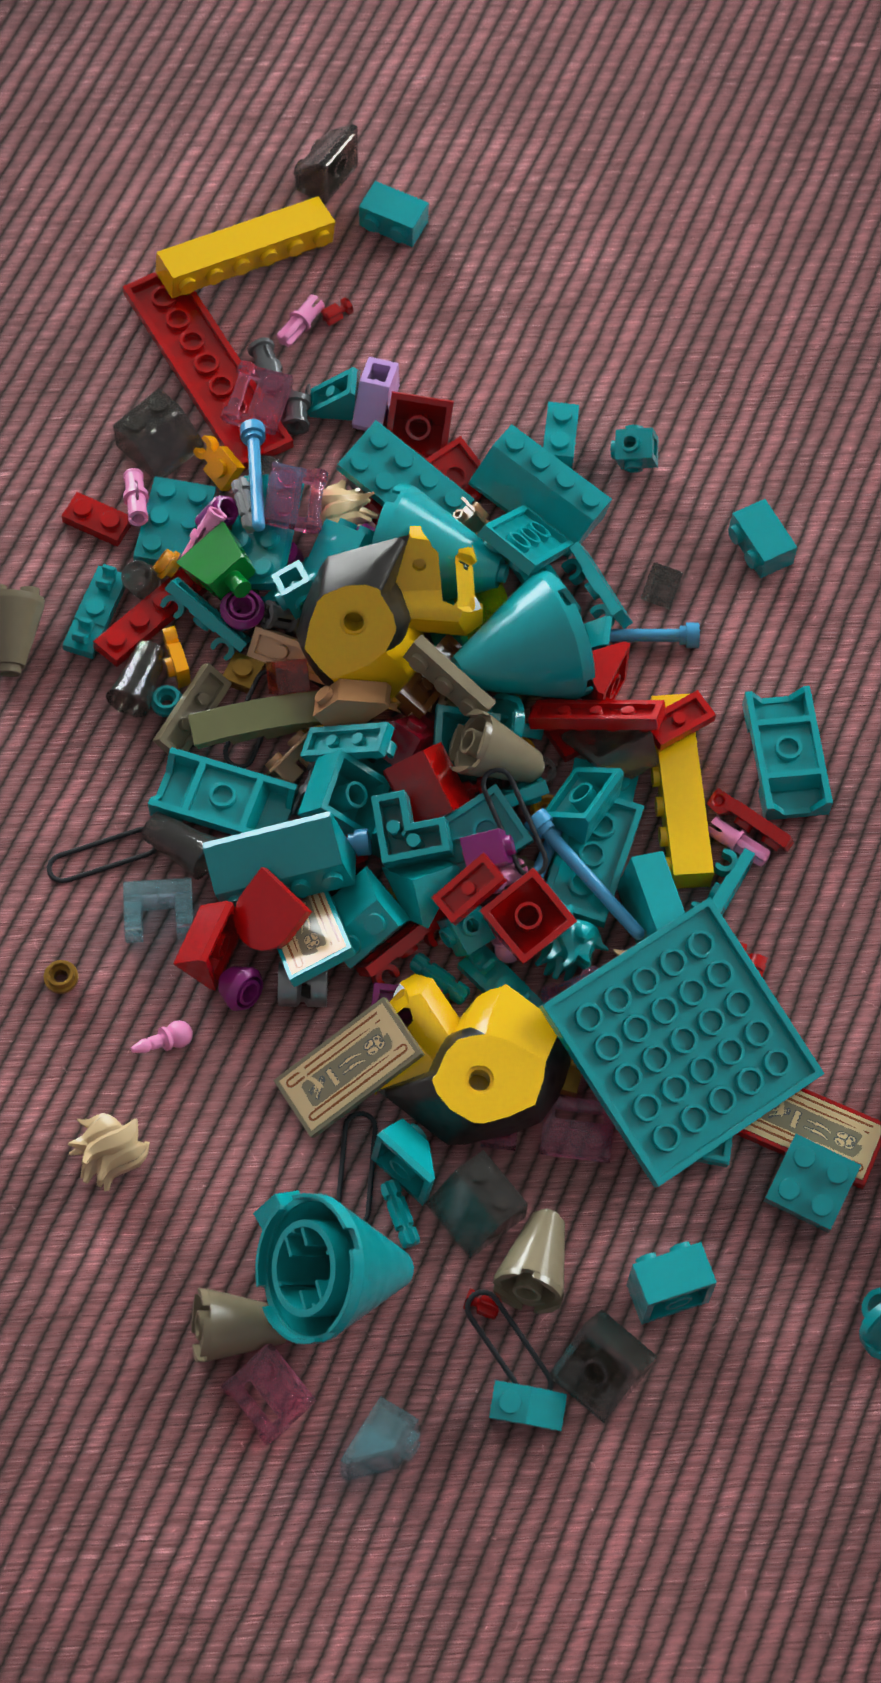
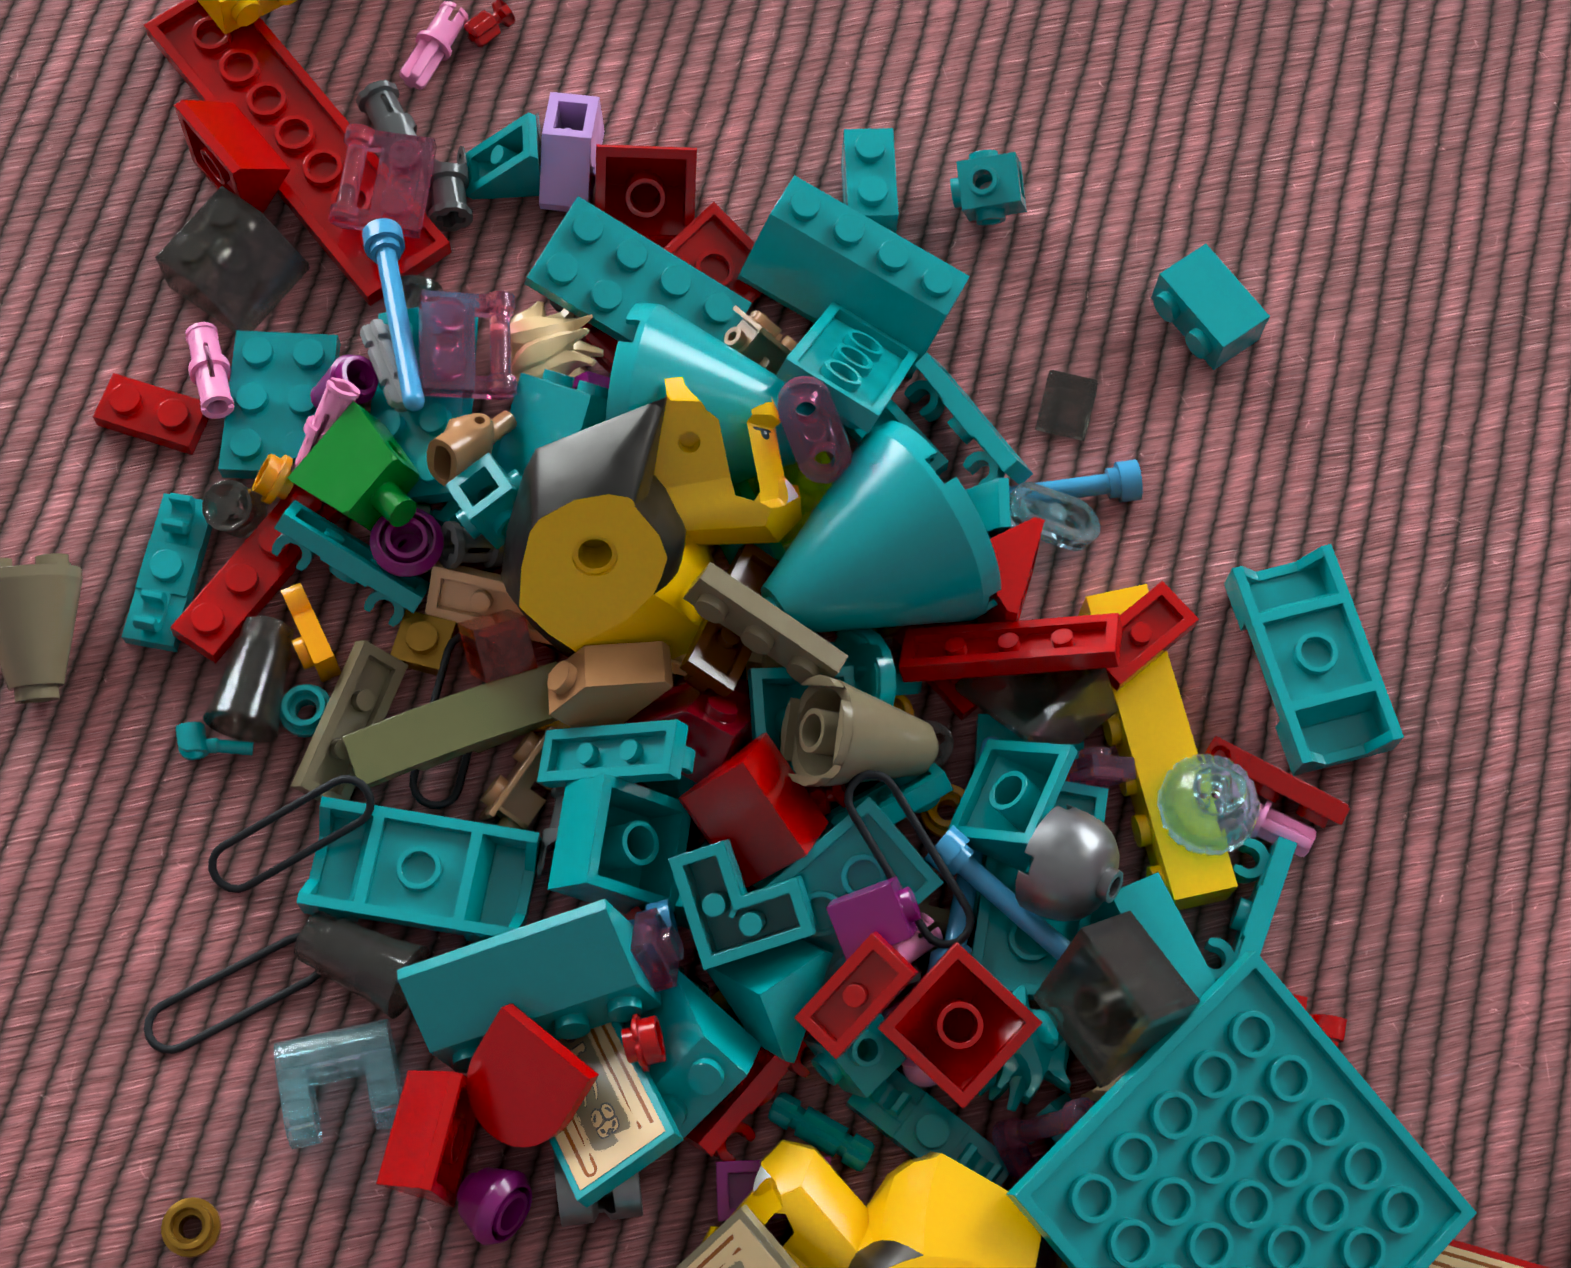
camera: 10 degrees left, 5 degrees up
light orange plate [193,435,245,491] -> none
none -> red slope [174,100,291,228]
none -> teal hand [176,722,254,760]
none -> black piece [208,775,375,893]
none -> medium nougat piece [427,411,517,486]
none -> red plate [621,1014,666,1072]
none -> plate [631,908,684,993]
none -> clear pink plate [777,376,852,483]
none -> clear light blue plate [1010,482,1100,551]
none -> flat silver cylinder [1016,804,1123,921]
none -> clear smoke slope [1033,911,1200,1088]
none -> clear pink plate [1065,747,1136,788]
none -> clear light blue hair [1157,754,1260,856]

